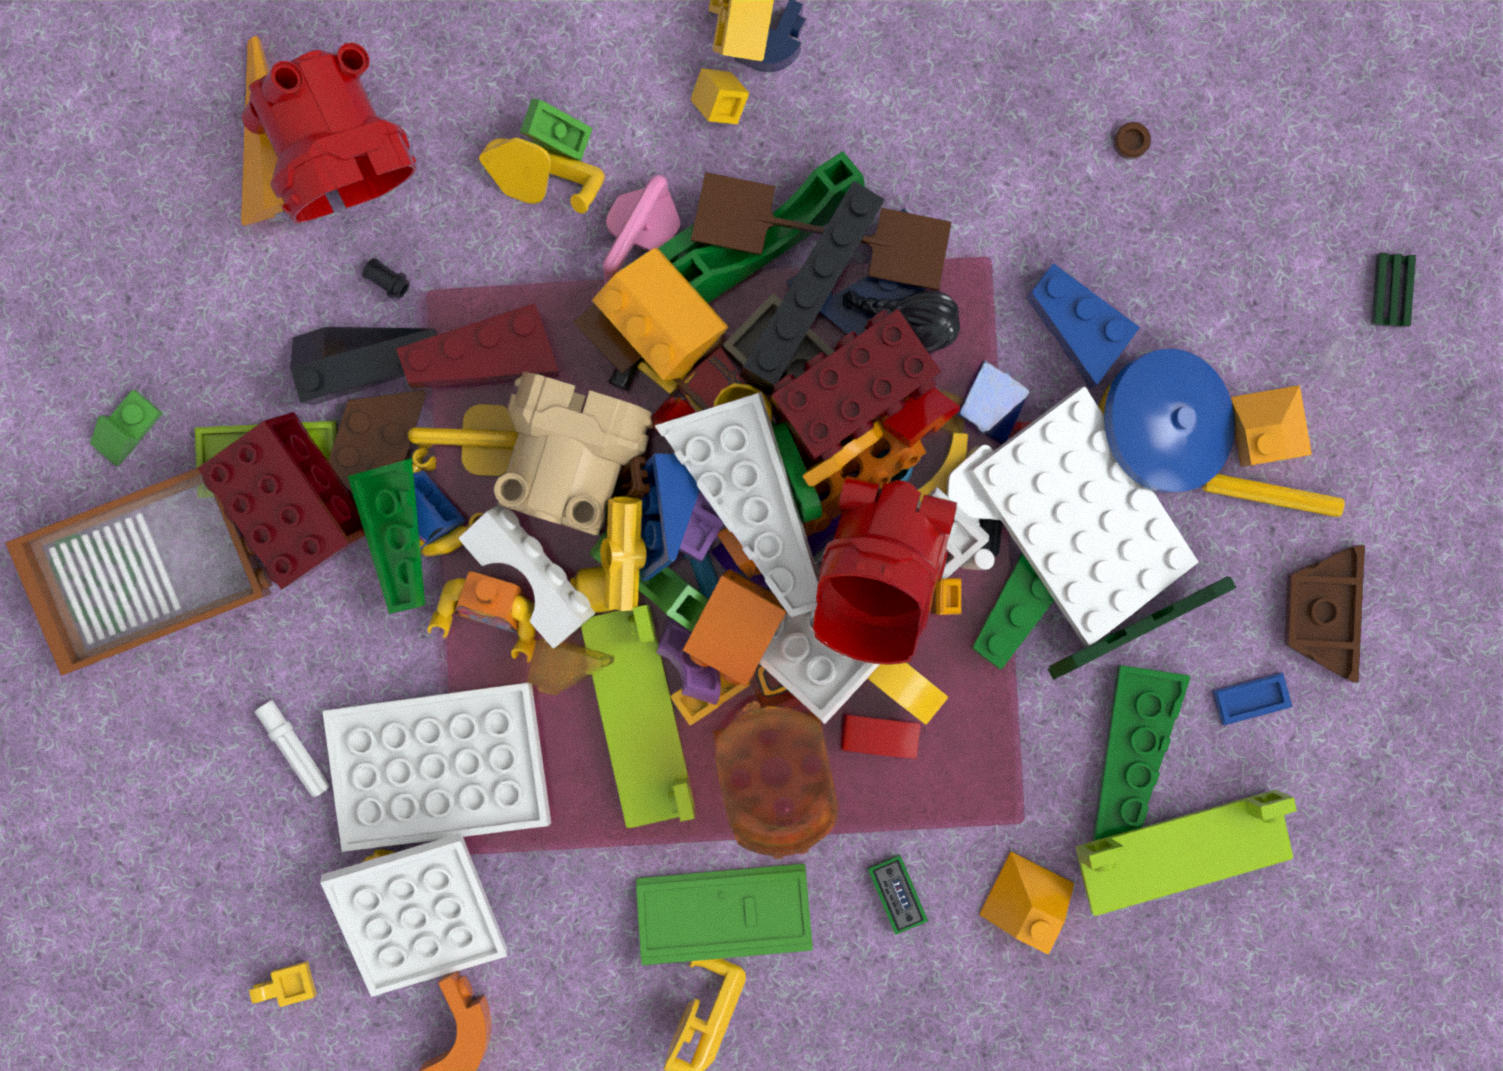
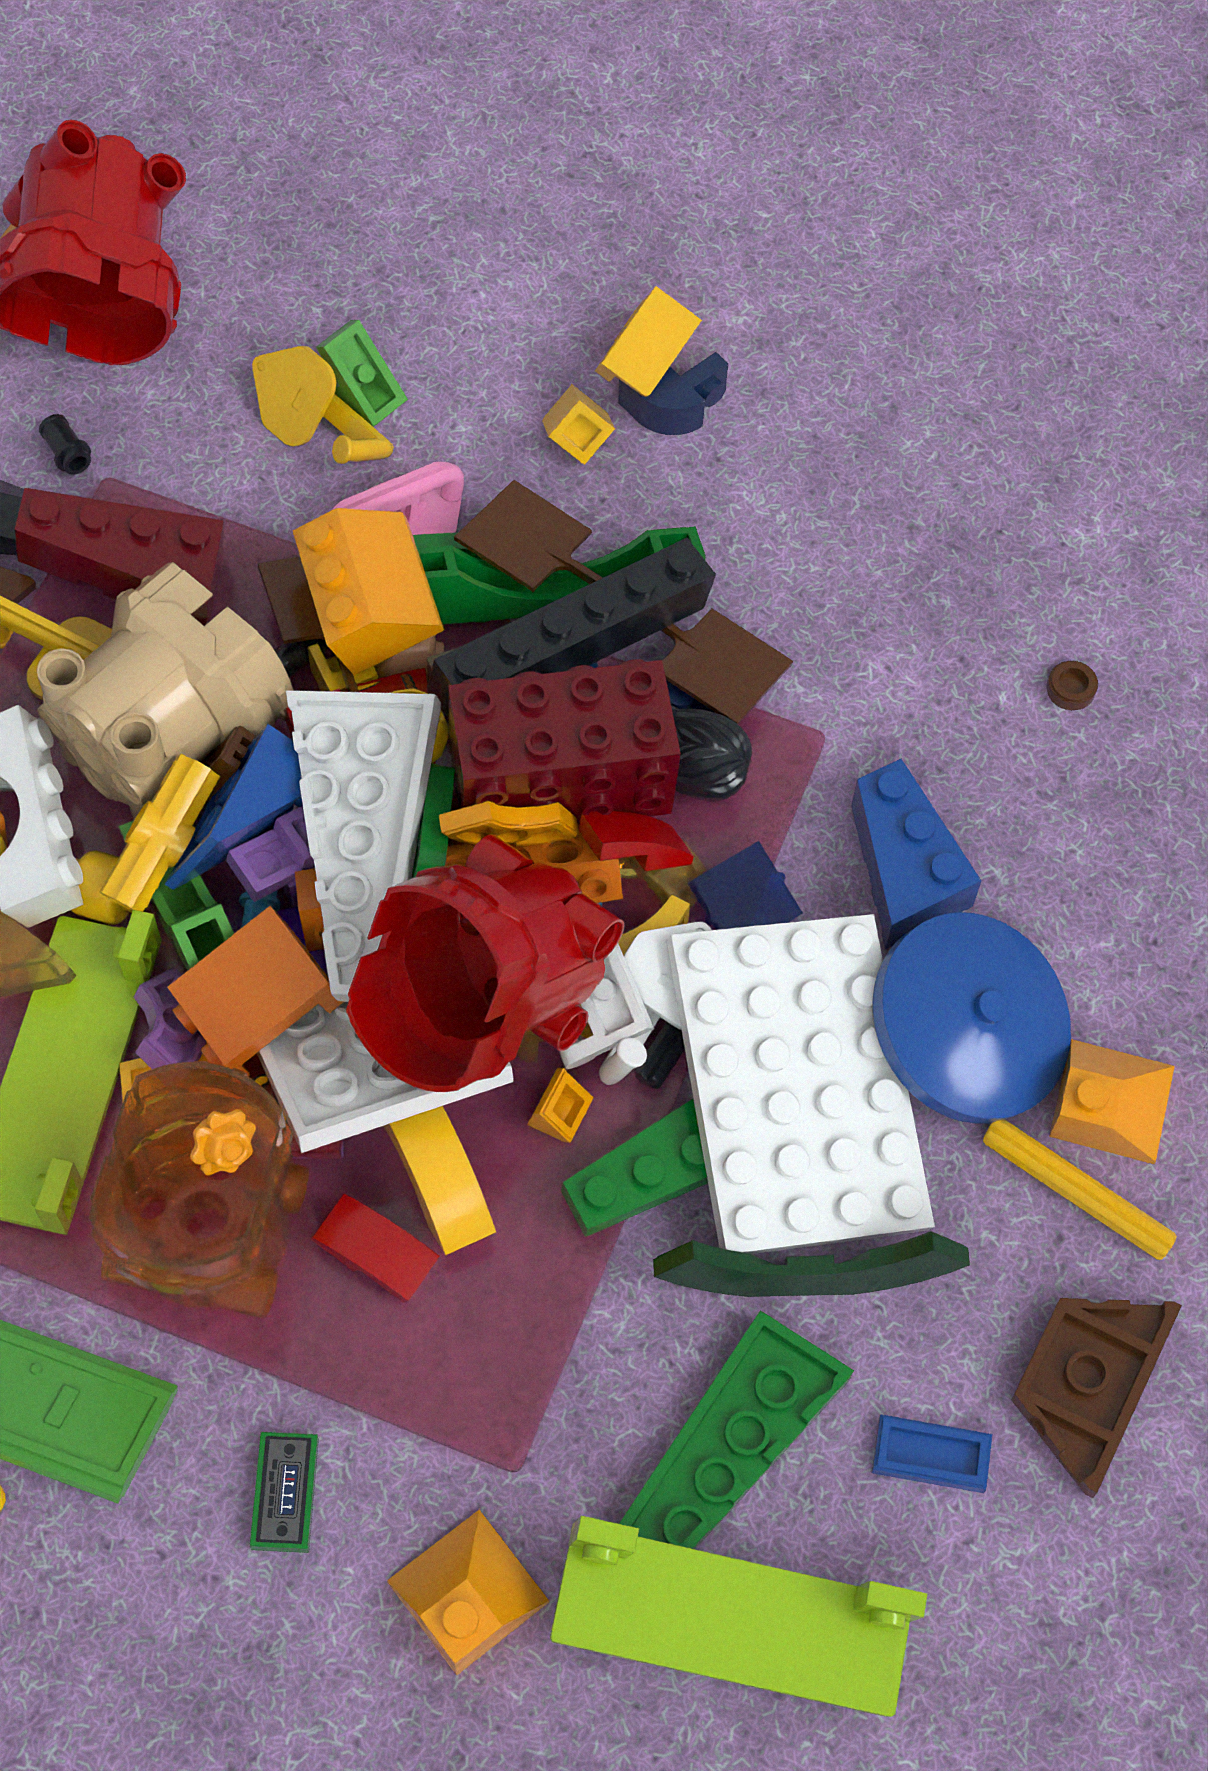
camera: 25 degrees right, 25 degrees down
none -> light orange plant [190,1109,256,1176]

